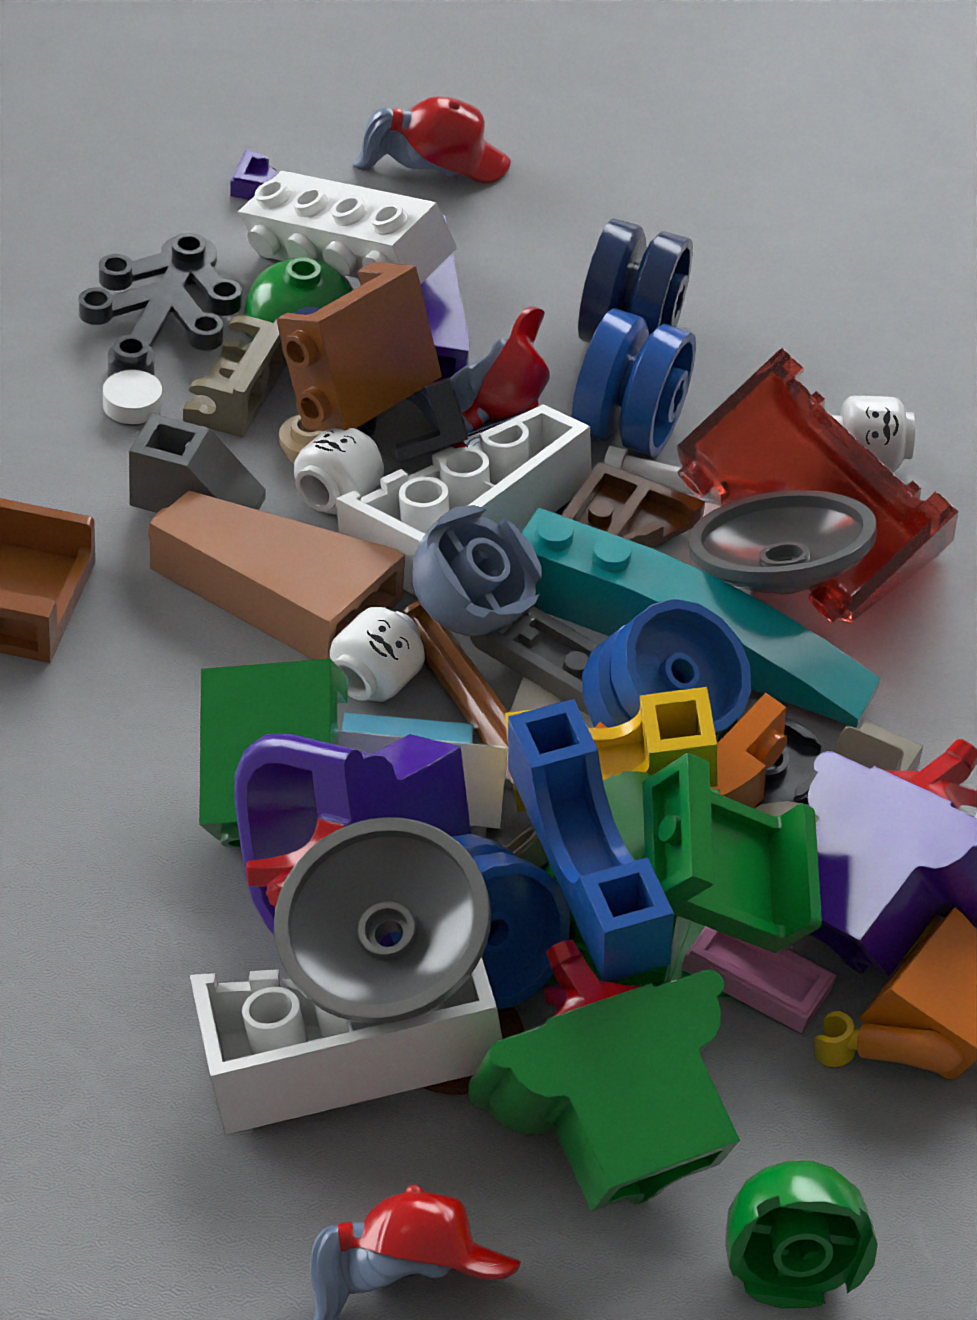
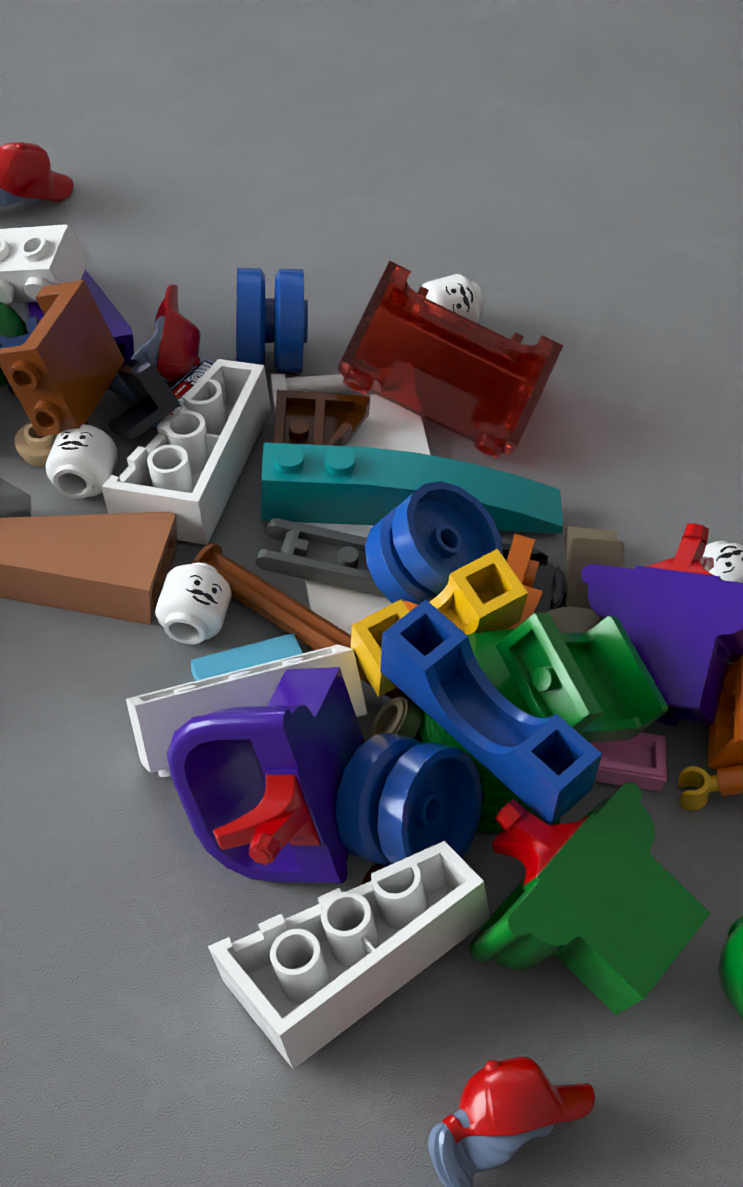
camera: 25 degrees left, 5 degrees up
green panel [199,658,348,849] -> none
dark grey dish [274,818,491,1023] -> none
sand blue cylinder [412,505,542,636] -> none
dark blue wheel [578,218,693,343] -> none
dark grey dish [689,490,877,595] -> none

